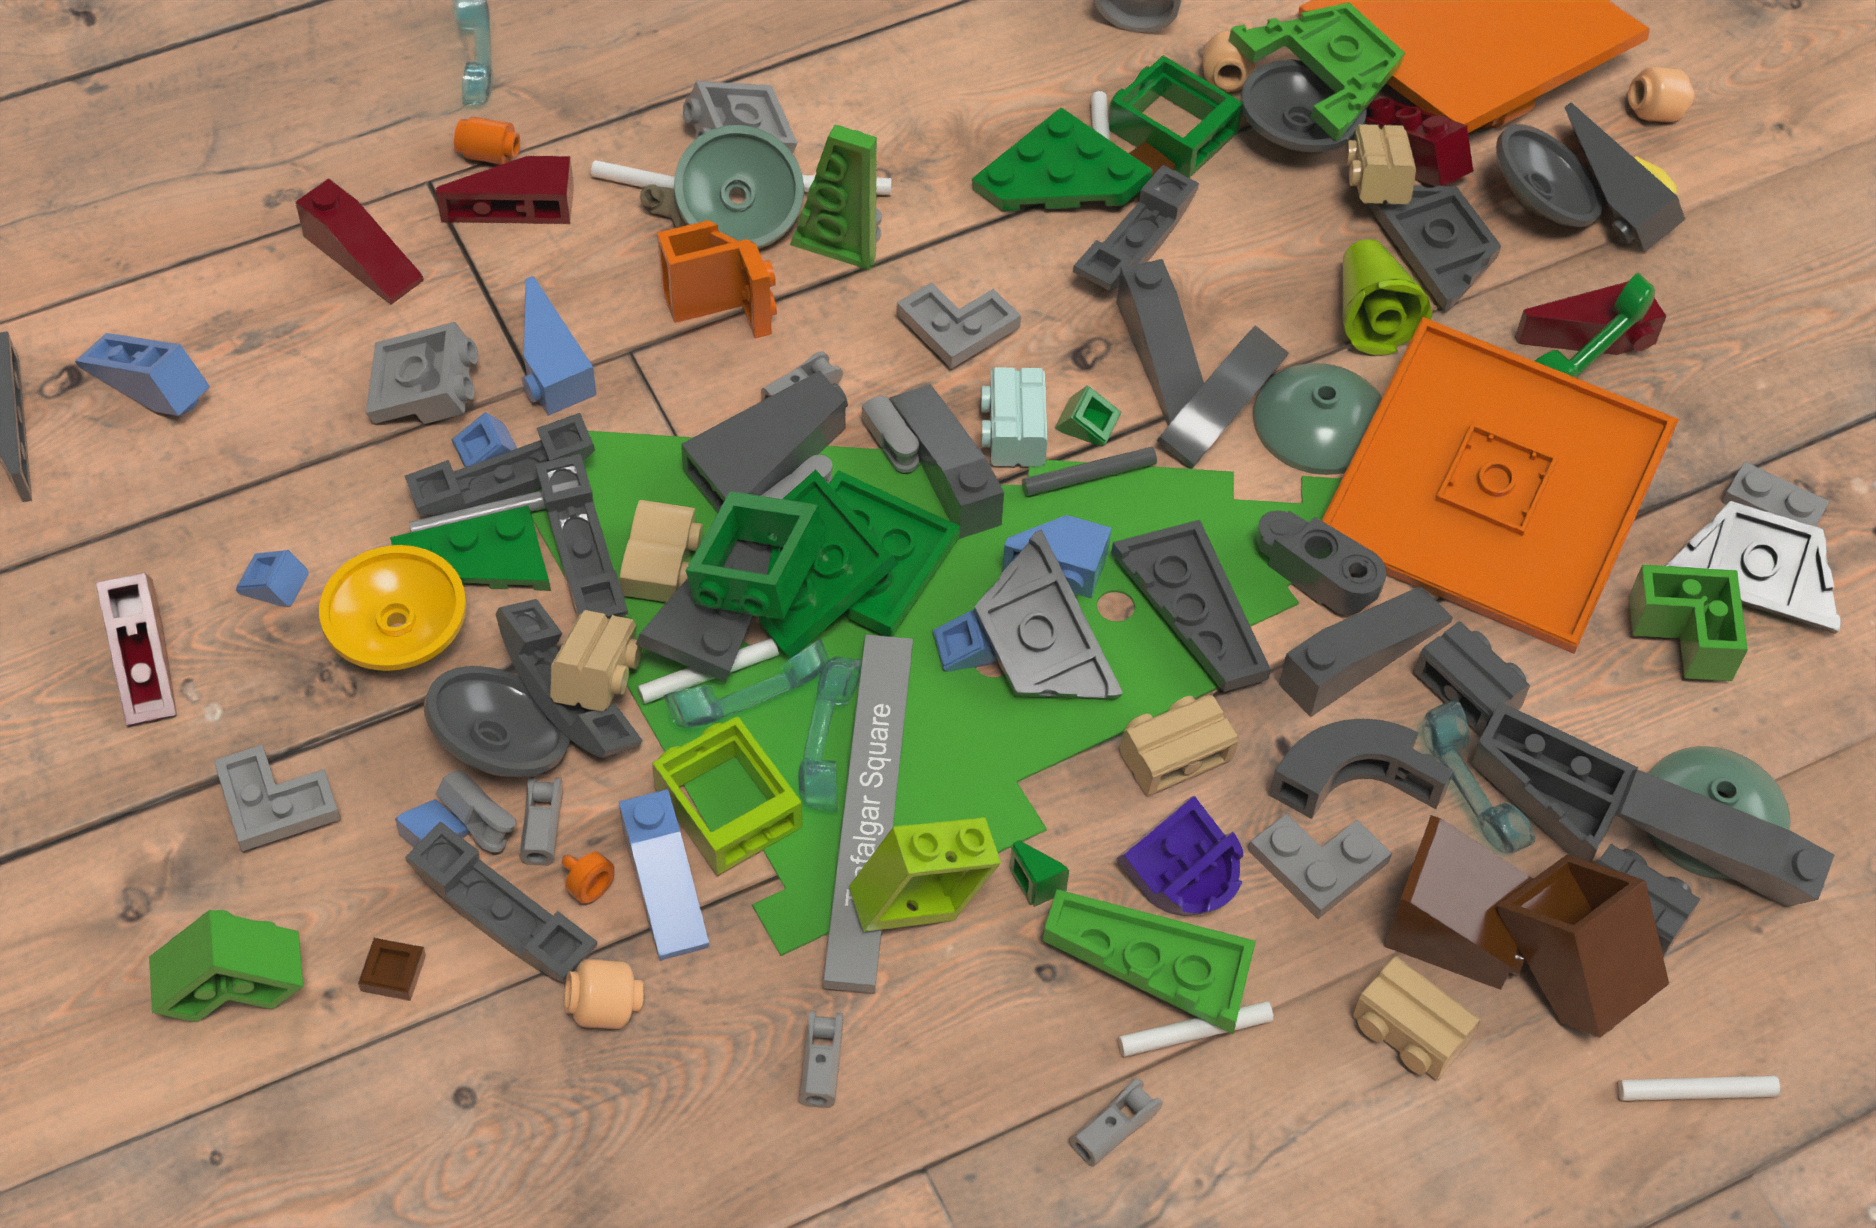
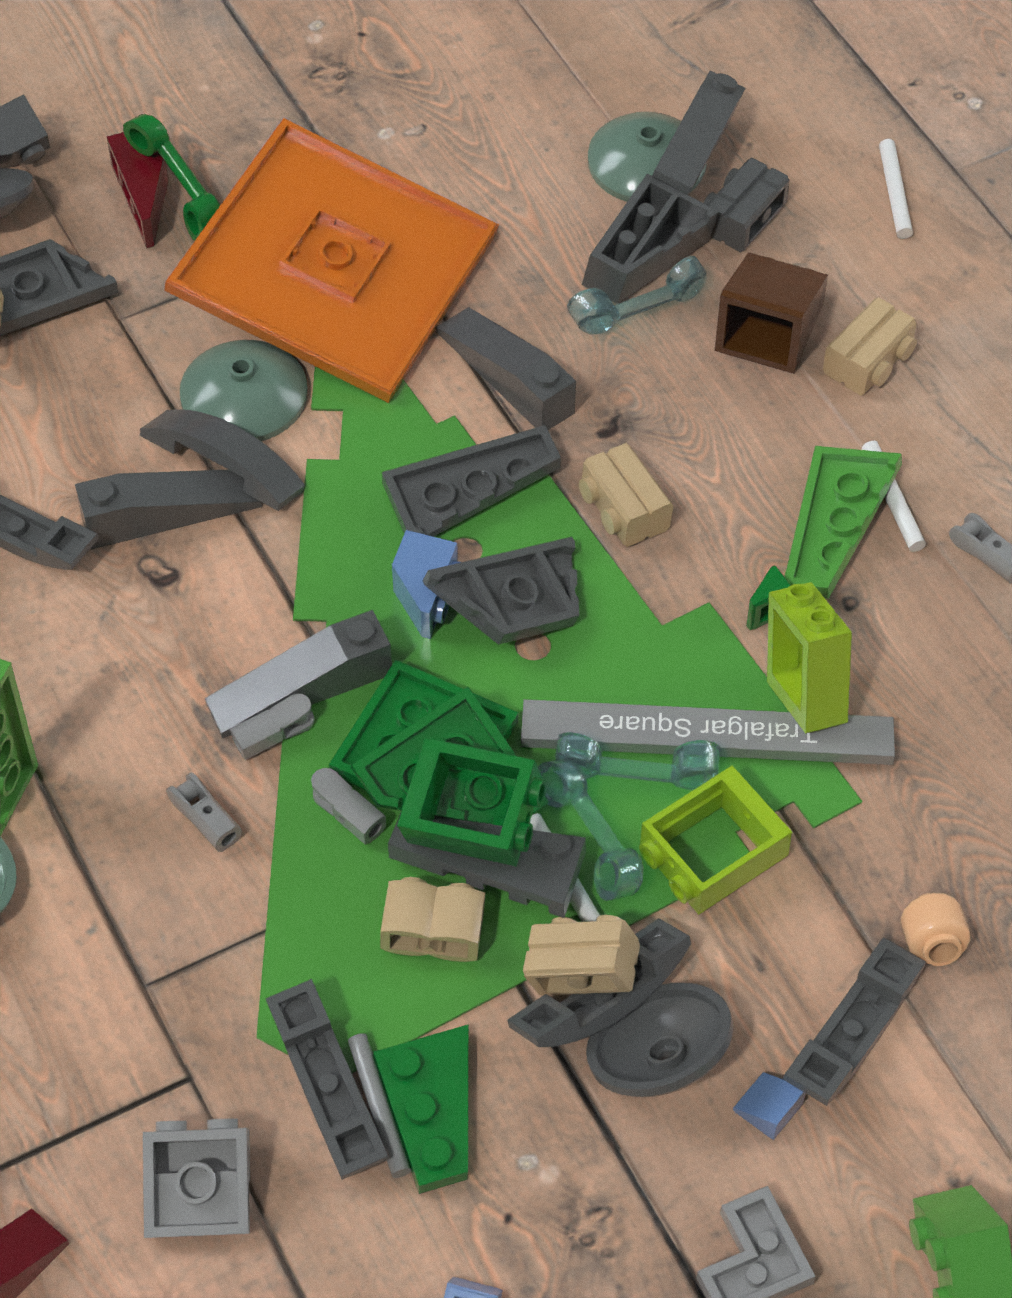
camera: 90 degrees left, 0 degrees up
yellow dish [319,545,466,671] -> none
reddish brown tile [358,938,426,1001] -> none
light grey bar [436,770,516,852] -> none
medium blue slope [452,412,517,467] -> none
light grey bar [519,777,563,866] -> none
medium blue slope [522,276,597,416] -> none
dark grey slope [535,453,628,619] -> none
orange tile [561,852,615,904] -> none
slope [619,789,709,961] -> none
orange piece [657,220,777,338] -> none
dark grey slope [681,371,848,513] -> none
light grey bar [799,1010,843,1108] -> none
light grey plate [897,282,1021,369] -> none
medium blue slope [933,609,997,672] -> none
light aqua brick [981,367,1047,467] -> none
dark grey bar [1022,446,1157,496] -> none
green slope [1055,385,1121,447] -> none
dark purple slope [1117,796,1243,916] -> none
light grey plate [1248,813,1392,919] -> none
dark grey piece [1256,510,1386,615] -> none
dark grey arch [1269,719,1454,819] -> none
lime cone [1343,239,1432,355] -> none
dark grey brick [1414,621,1530,736] -> none
reddish brown slope [1497,854,1669,1038] -> none
bright green brick [1628,565,1748,681] -> none
wing [1665,501,1841,634] -> none
light grey plate [1722,461,1829,527] -> none

